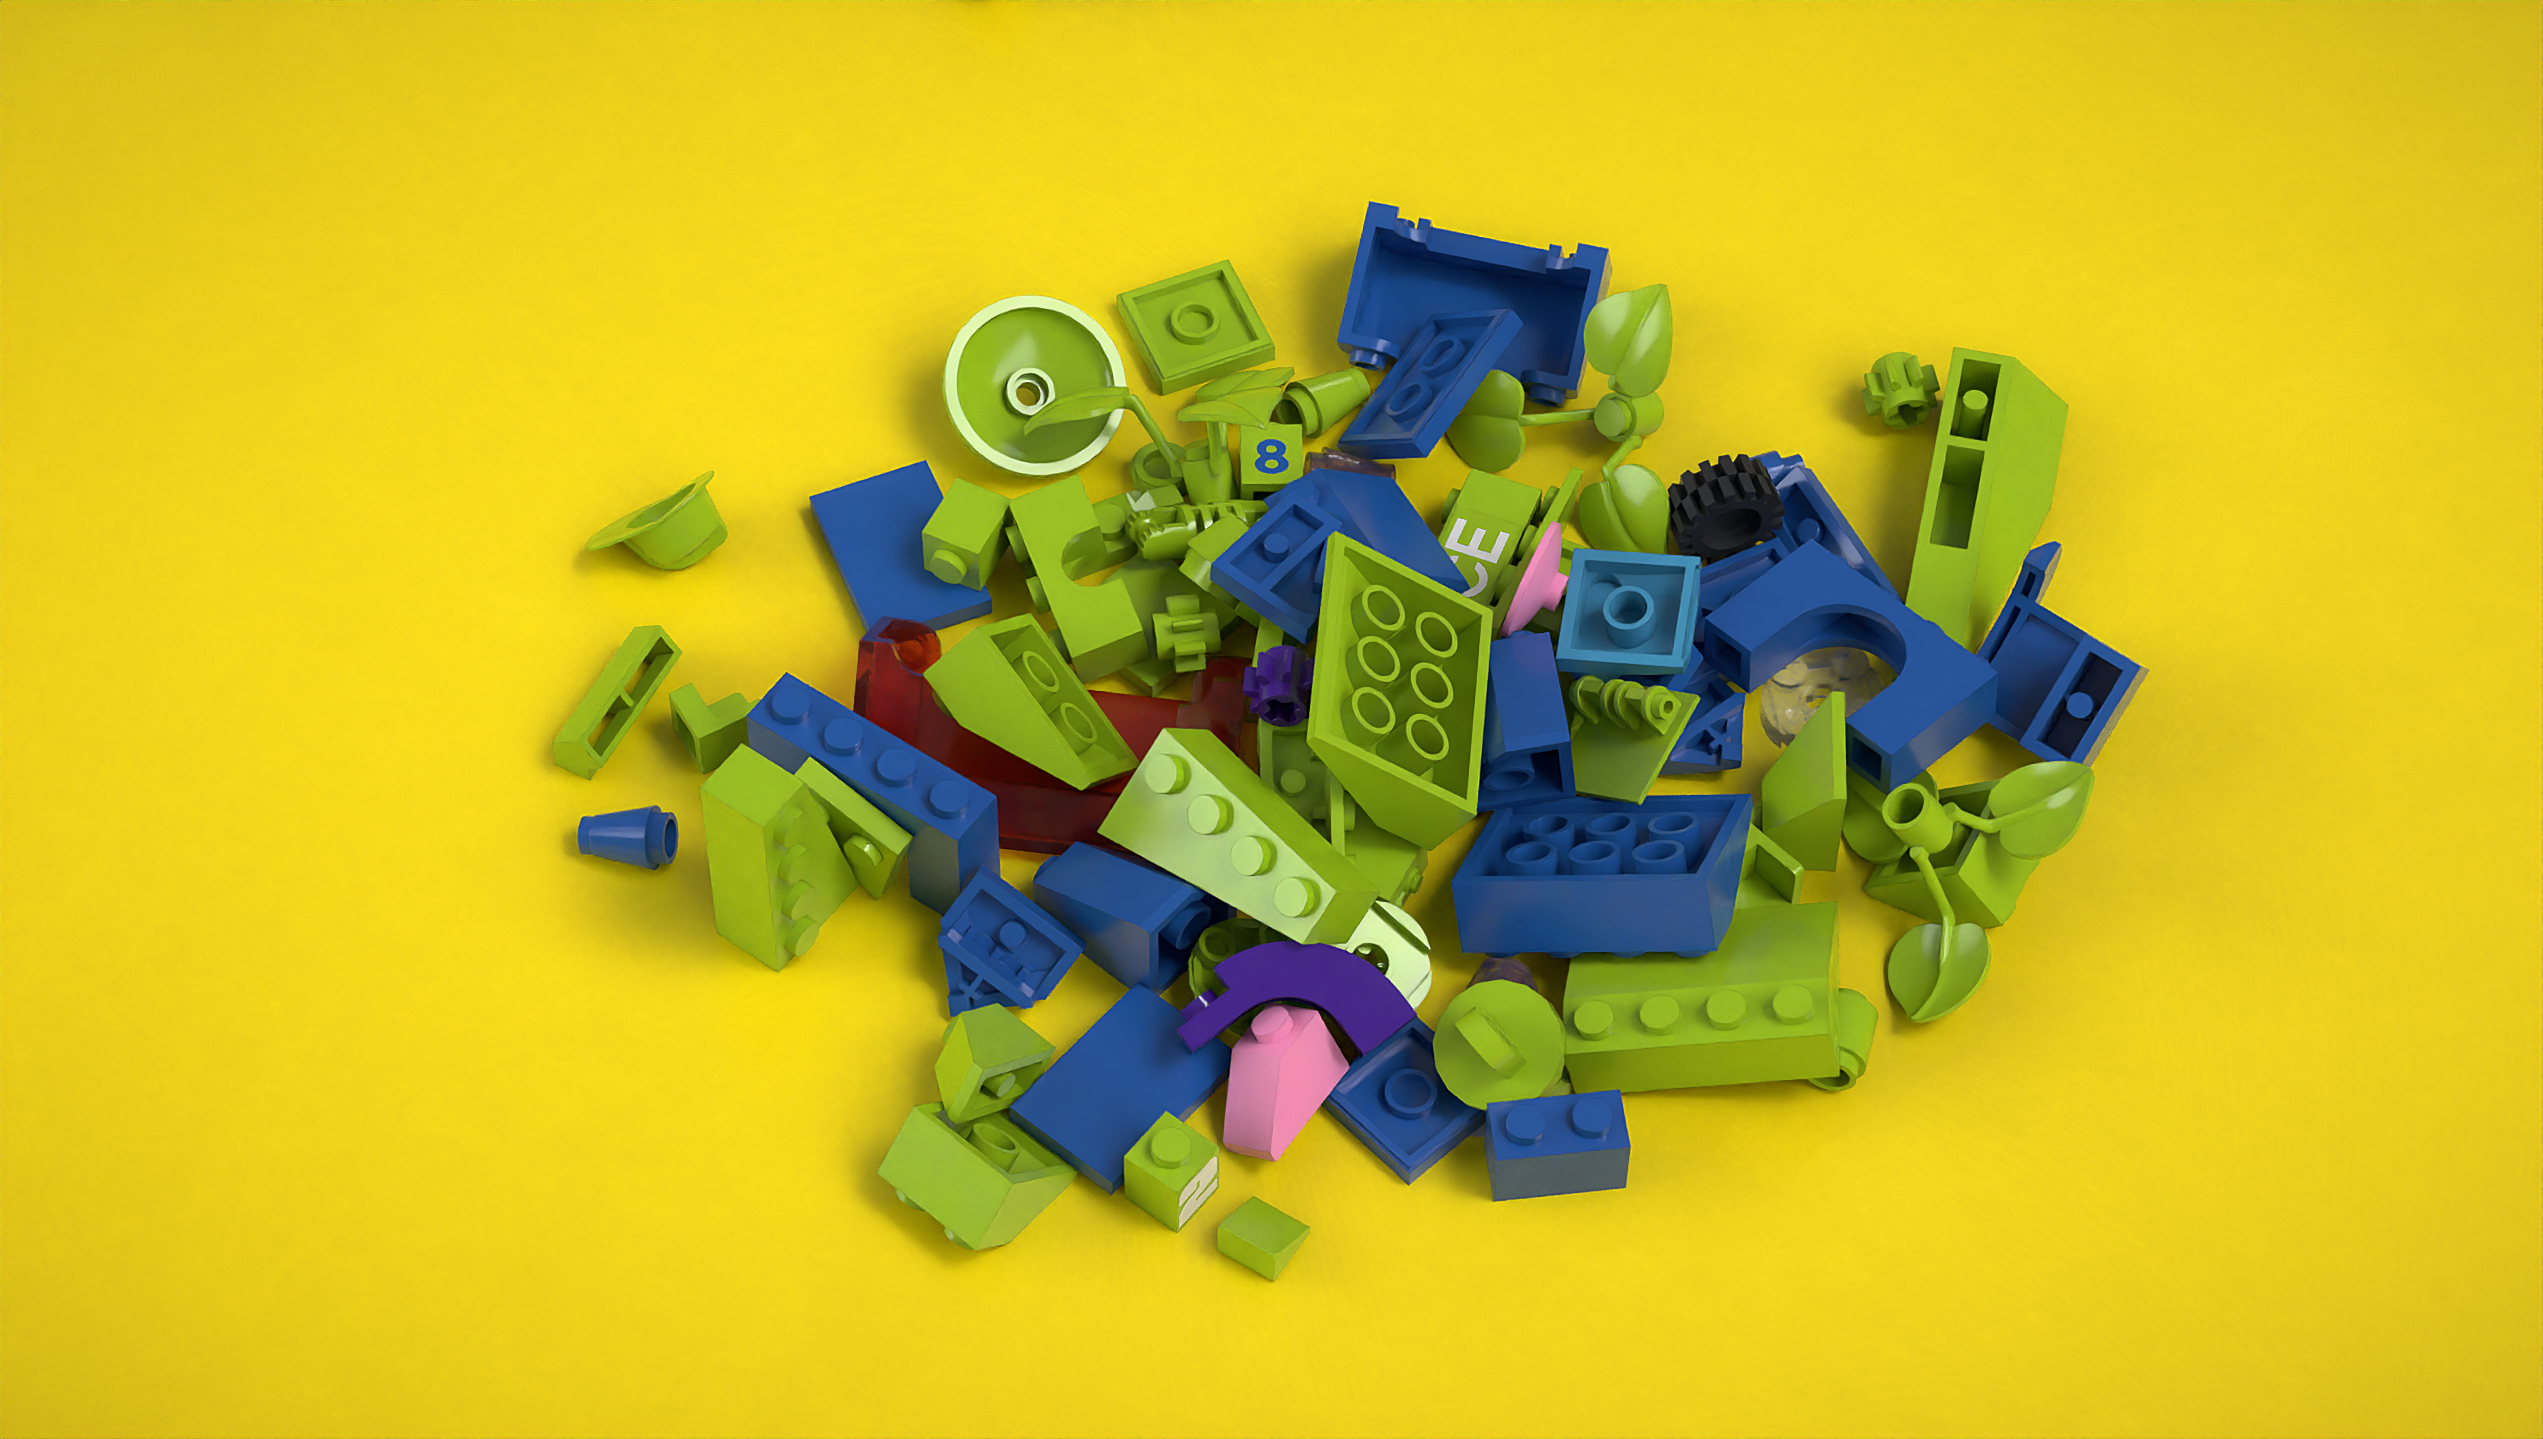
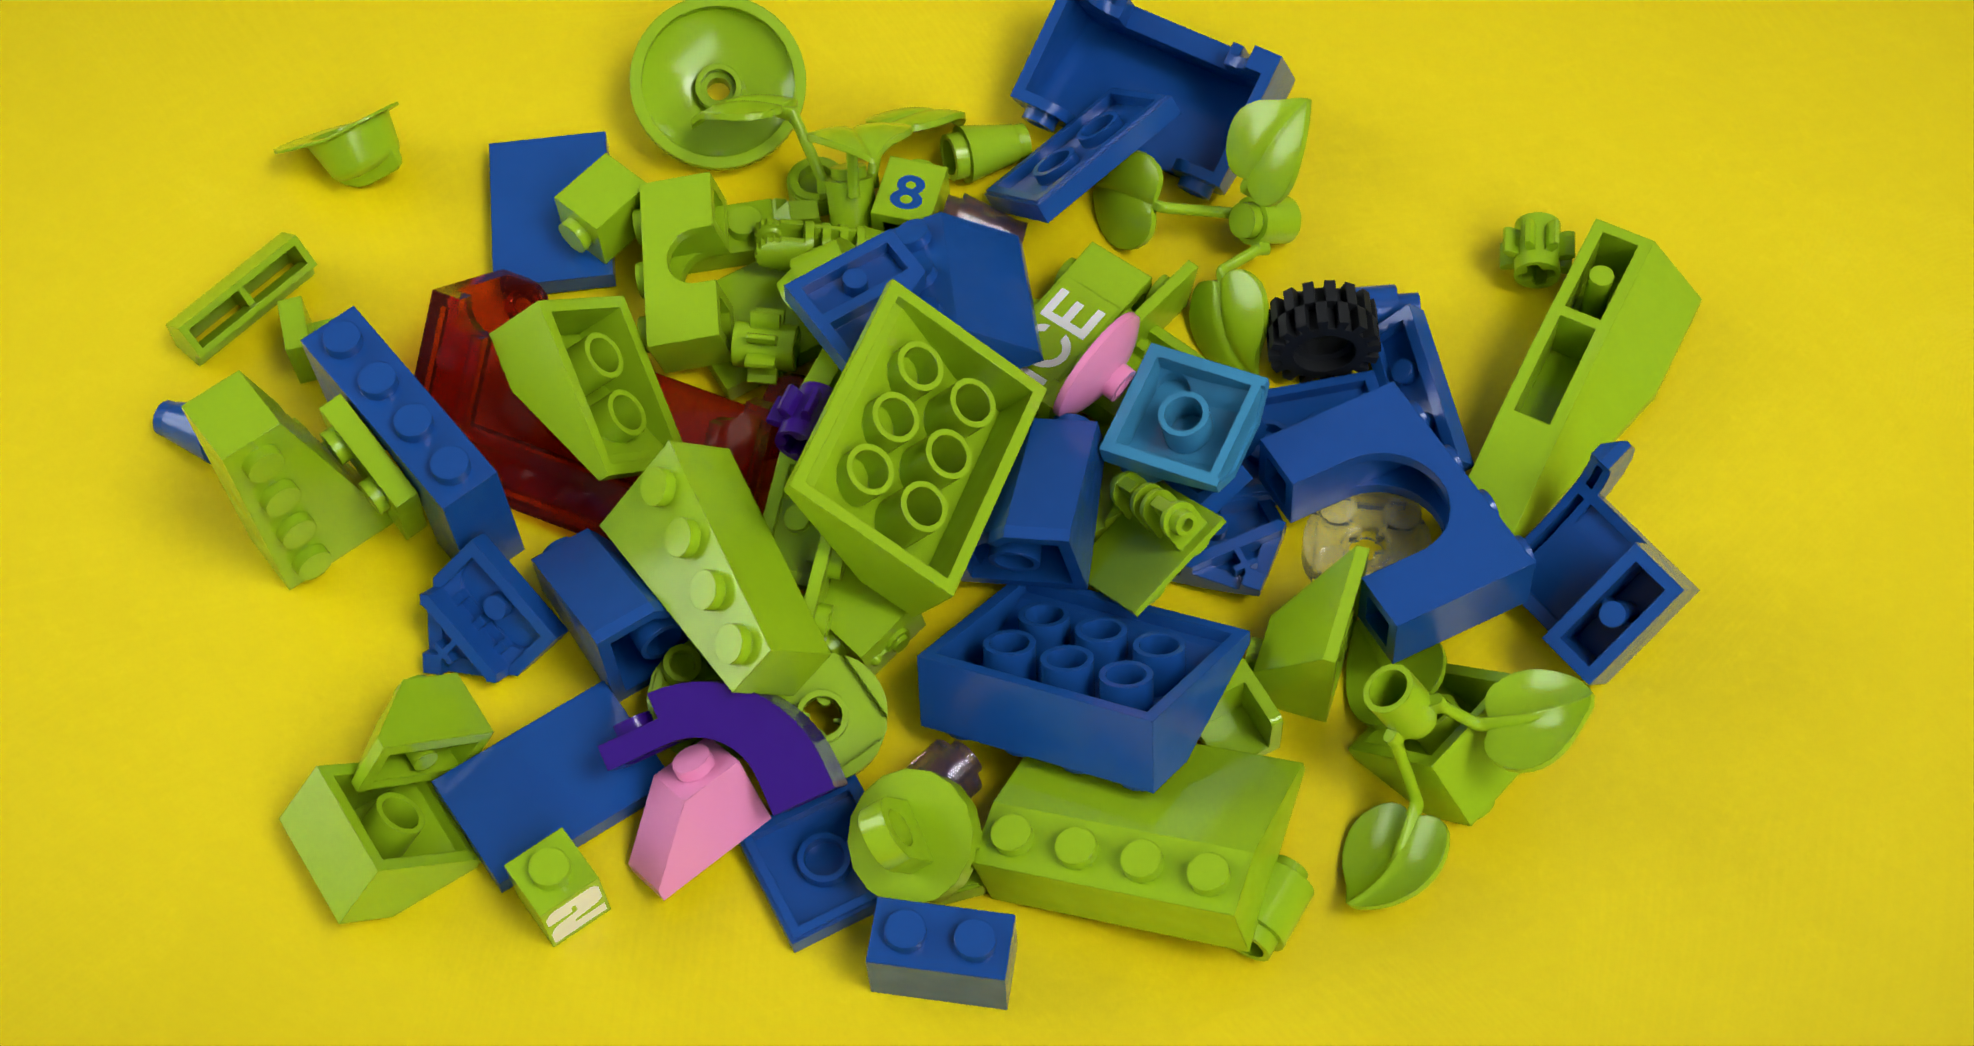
camera: 20 degrees right, 5 degrees up
lime tile [1117,259,1275,396] -> none
lime slope [1217,1196,1310,1282] -> none

